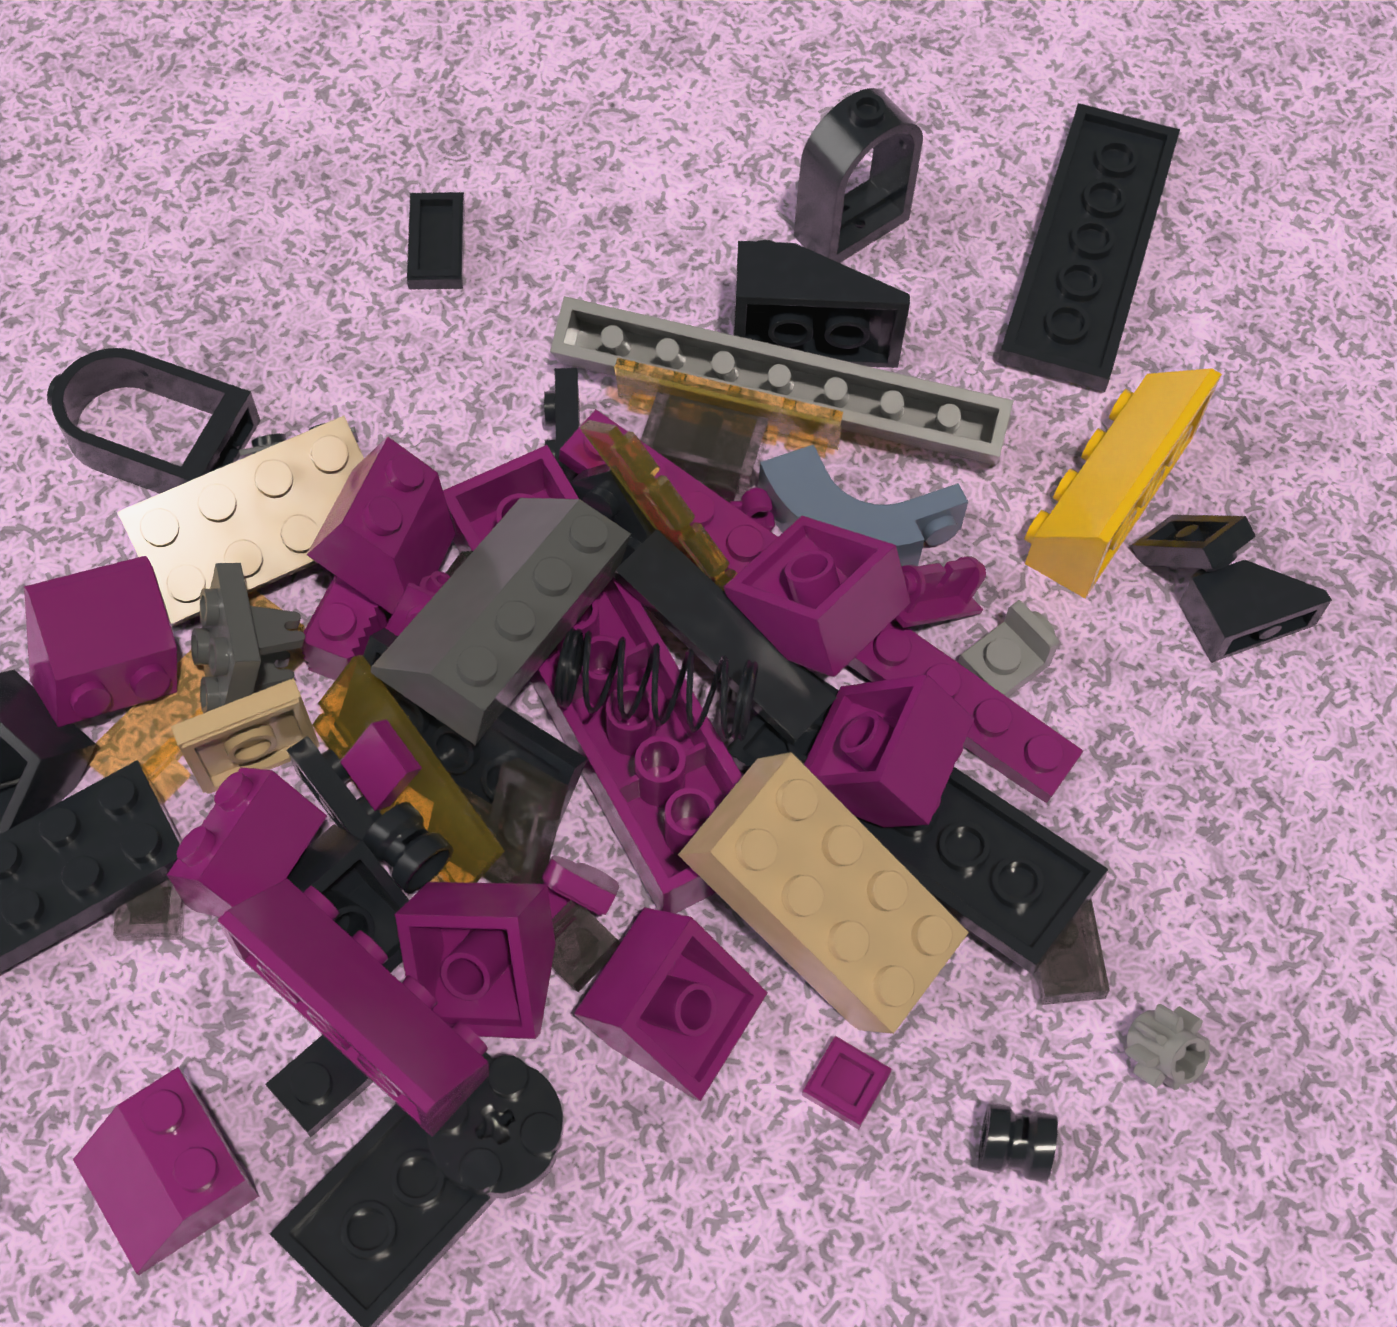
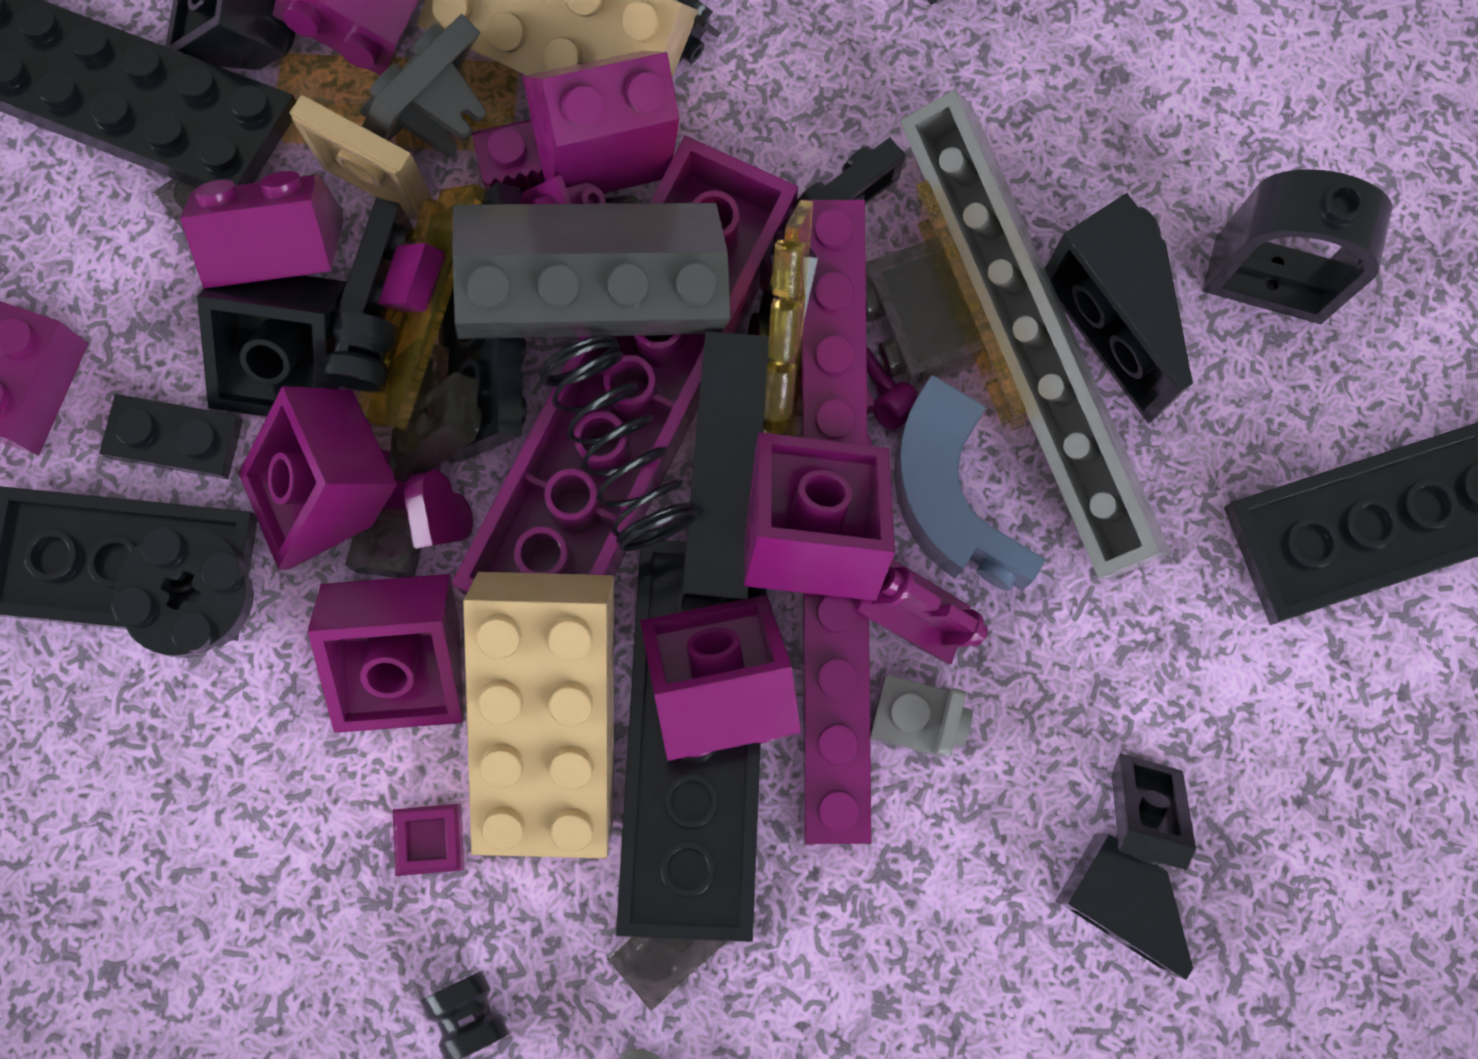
camera: 55 degrees right, 15 degrees up
magenta slope [217,879,489,1137] -> none
yellow slope [1024,368,1222,599] -> none

